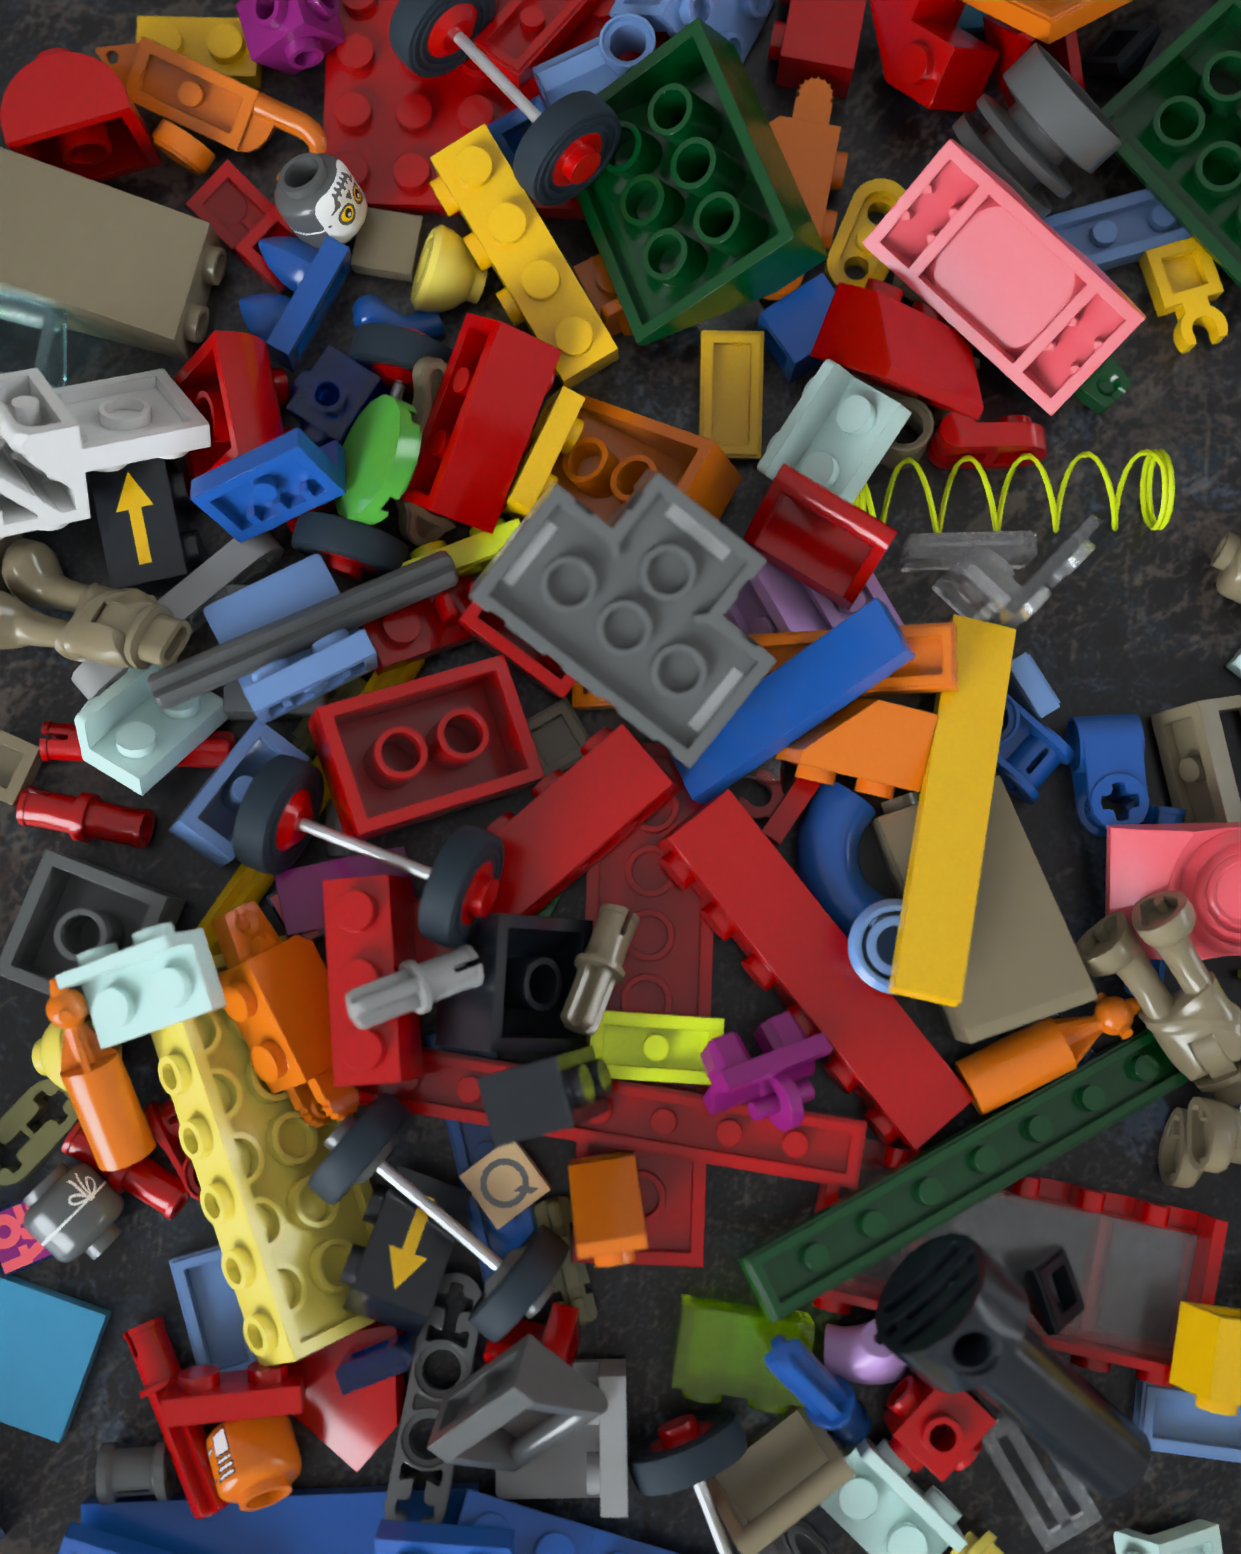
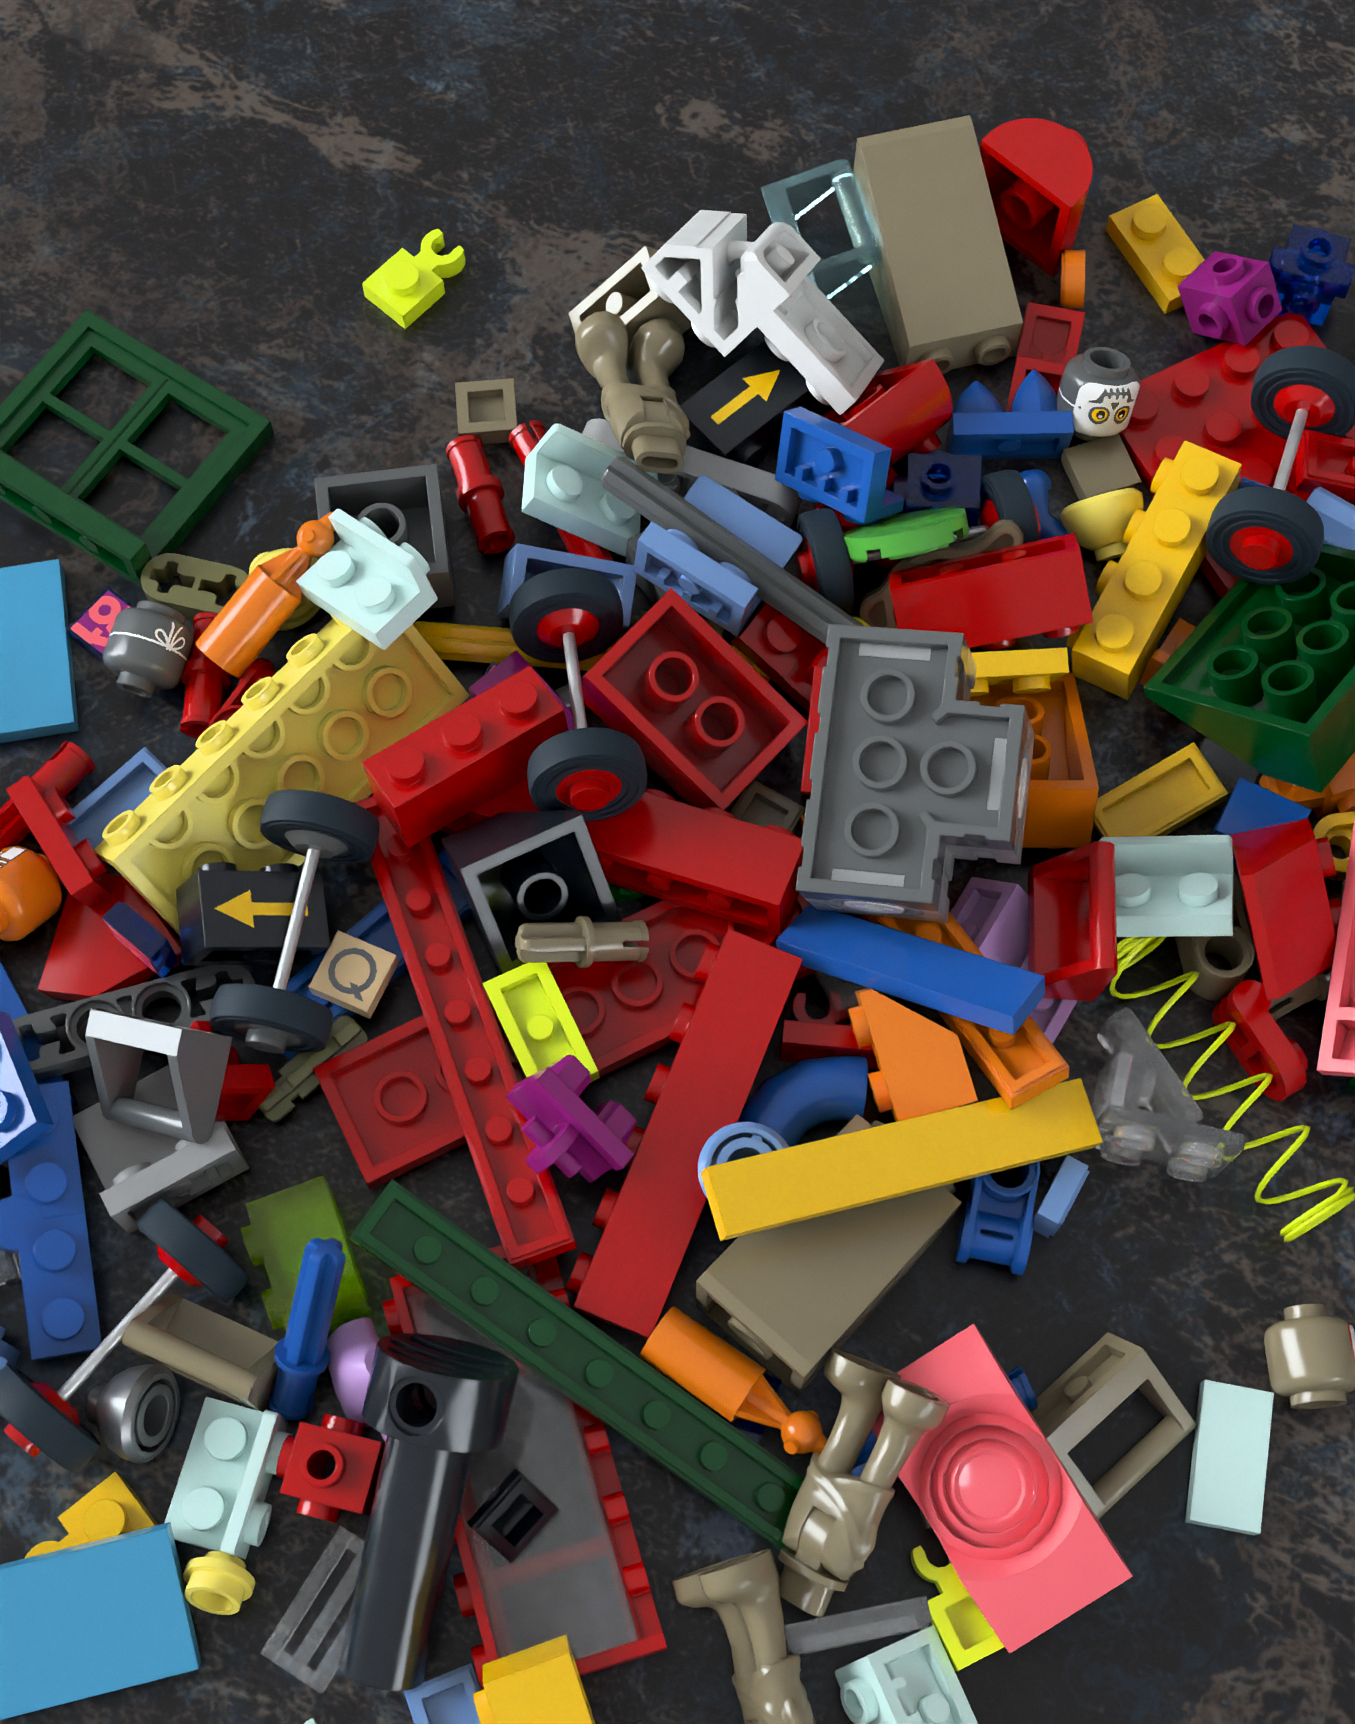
camera: 60 degrees right, 15 degrees down
orange plate [95,36,327,182] -> none
orange hinge [211,900,361,1128] -> none
light grey axle [345,944,484,1029] -> none
black brick [477,1045,612,1148] -> none
orange slope [568,1150,648,1267] -> none
blue piece [1065,713,1149,838] -> none

